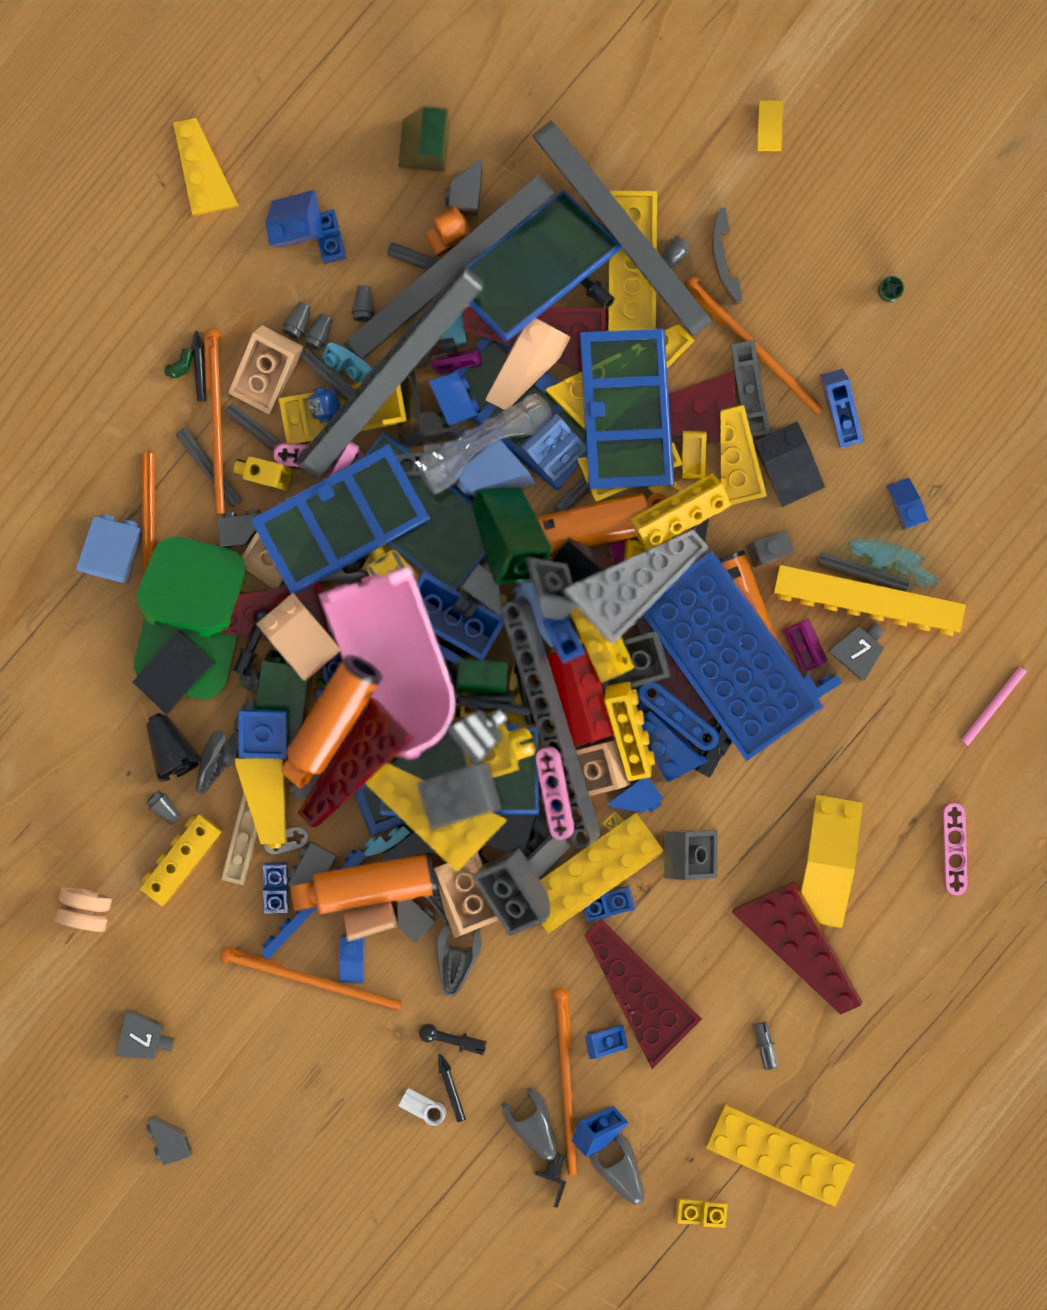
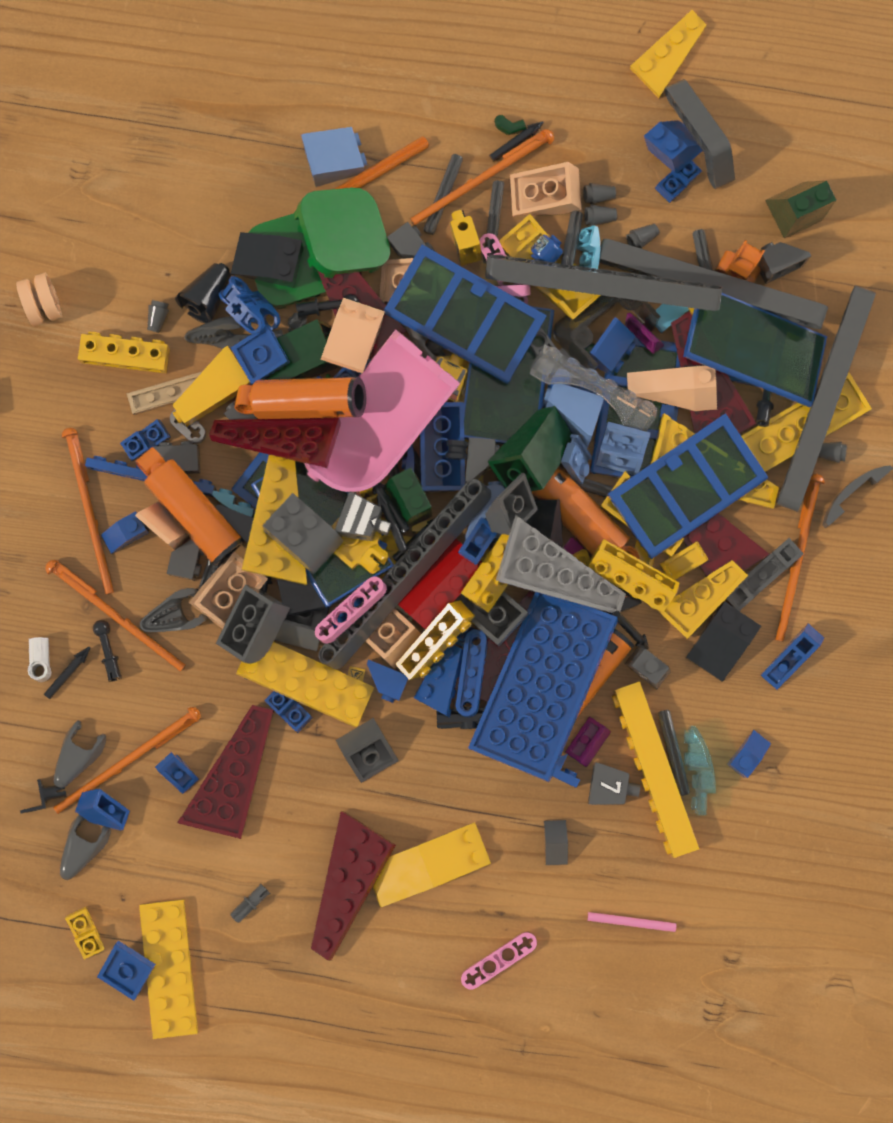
camera: 55 degrees right, 5 degrees down
none -> orange bar [45,560,186,672]
none -> blue plate [97,940,156,1001]
none -> blue piece [219,276,280,334]
none -> dark grey slope [544,820,568,865]
none -> medium blue plate [561,434,592,484]
none -> black piece [612,611,649,649]
none -> dark grey beam [664,79,735,189]

